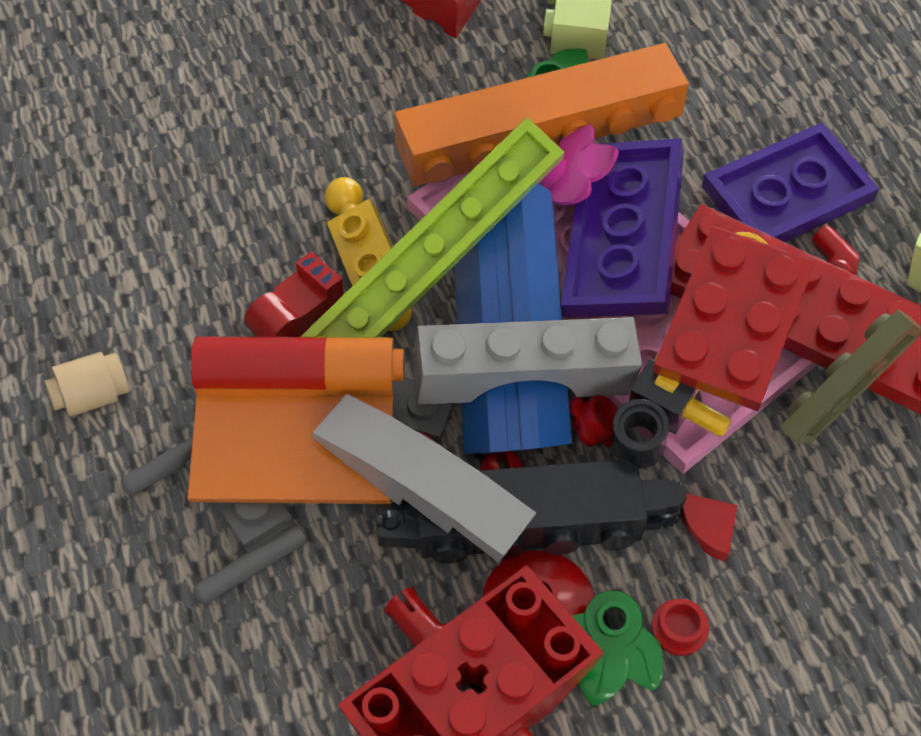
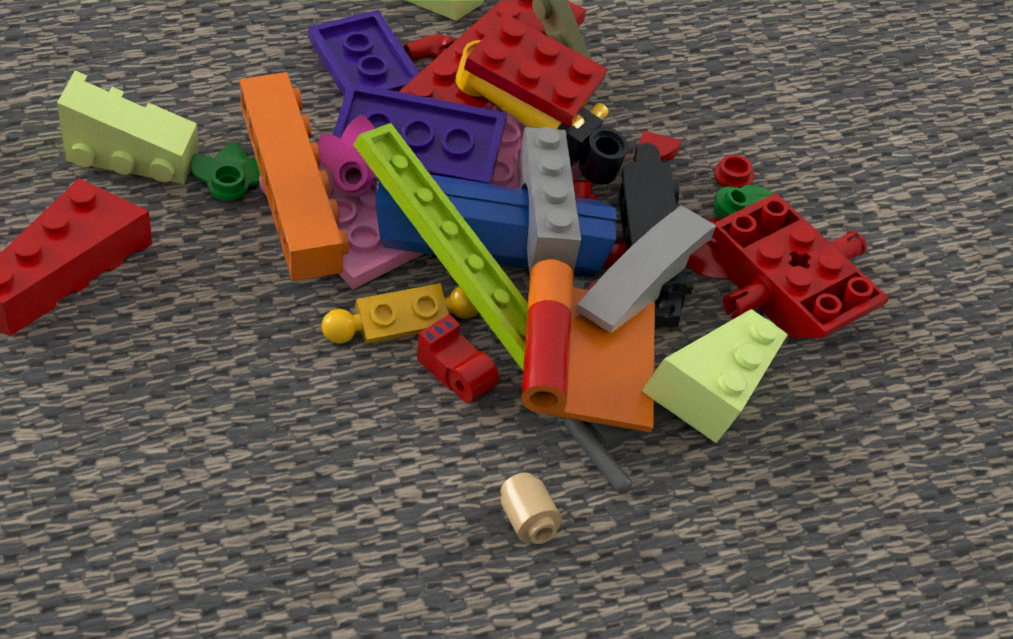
camera: 90 degrees left, 10 degrees down
none -> yellowish green wedge [642,309,788,443]

